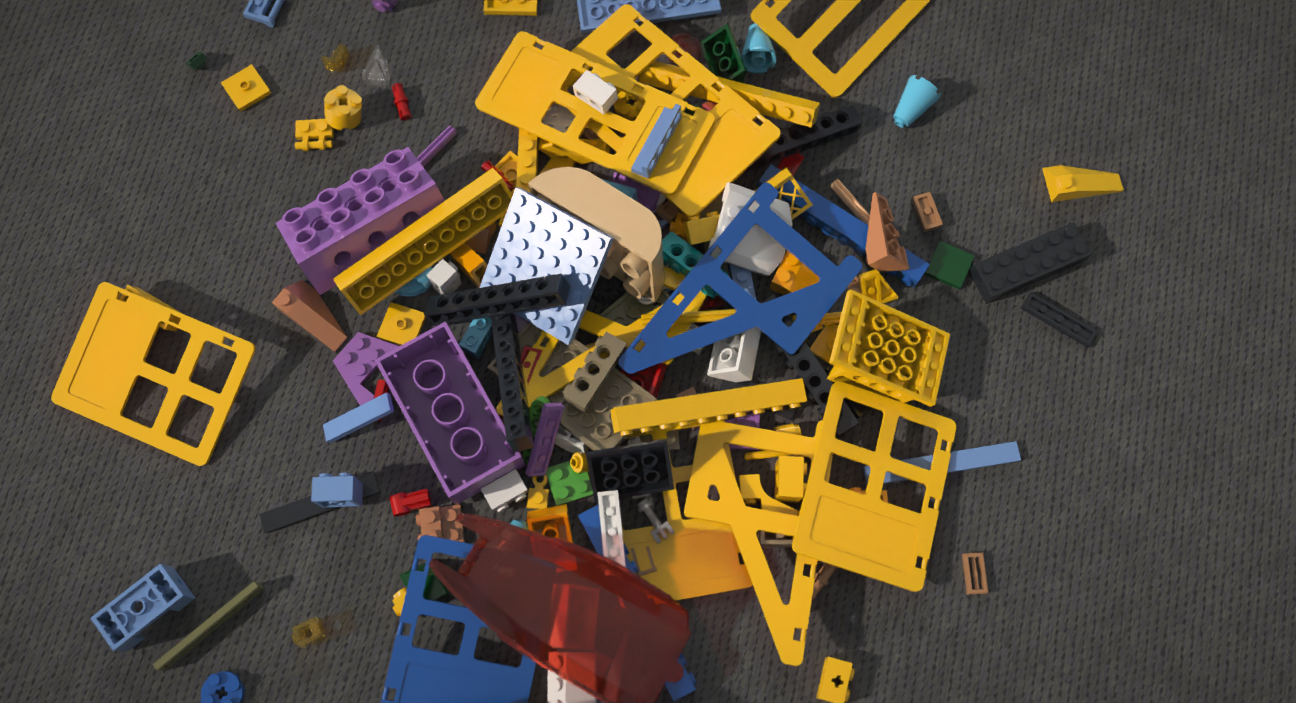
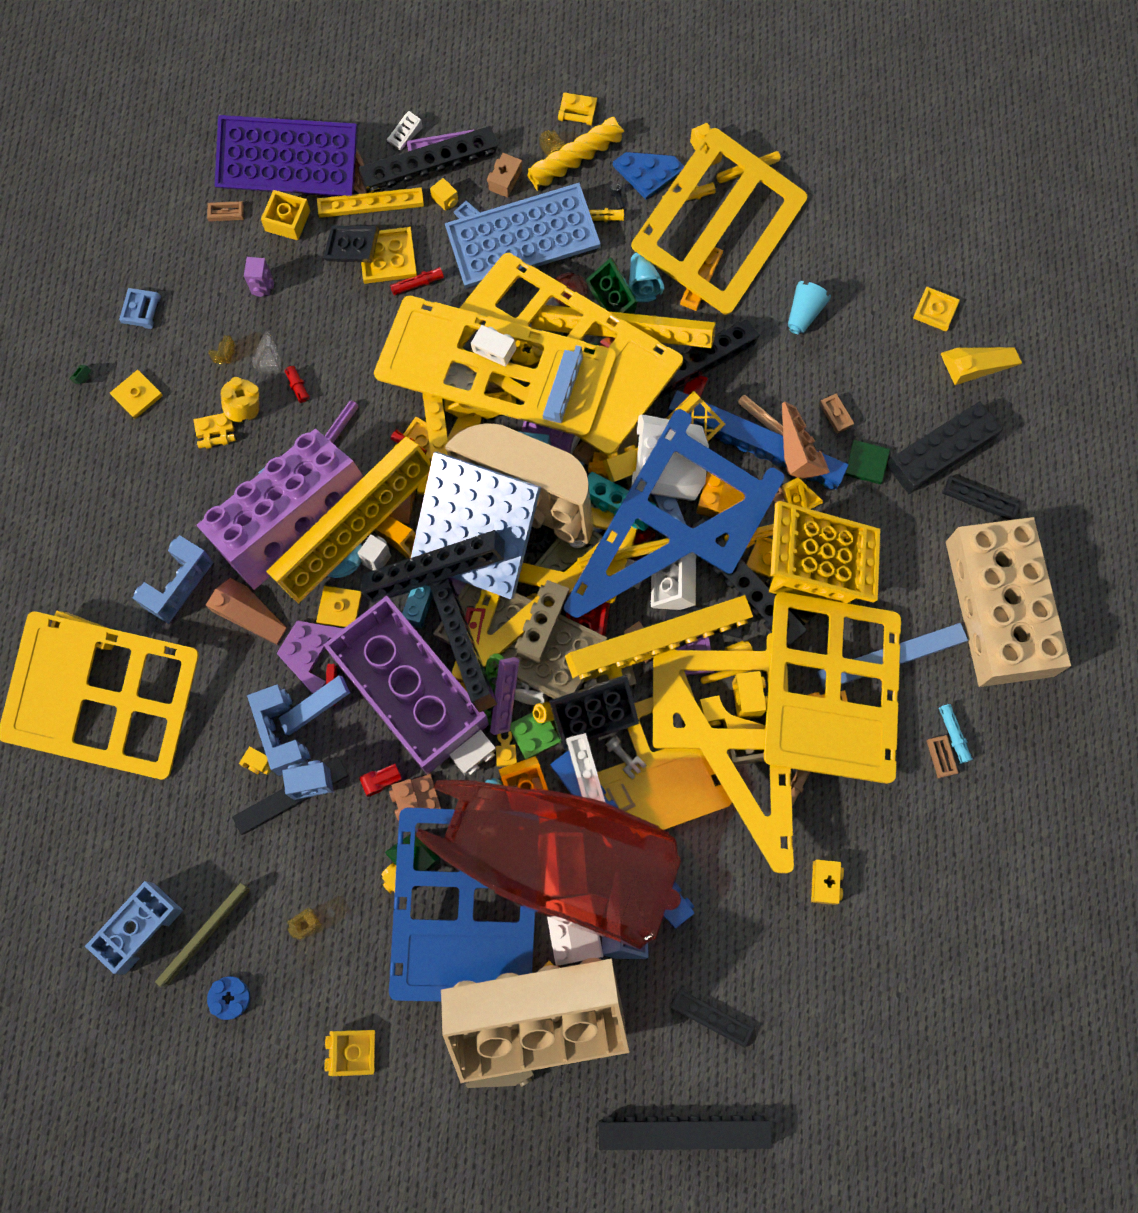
camera: 10 degrees left, 0 degrees up
none -> medium blue plate [132,535,214,624]
none -> yellow brick [239,746,271,775]
none -> medium blue plate [247,684,310,776]
none -> red pin [390,267,444,296]
none -> light orange tile [680,247,723,311]
none -> yellow tile [913,287,960,331]
none -> medium azure pin [939,704,973,764]
none -> tan brick [946,517,1071,687]

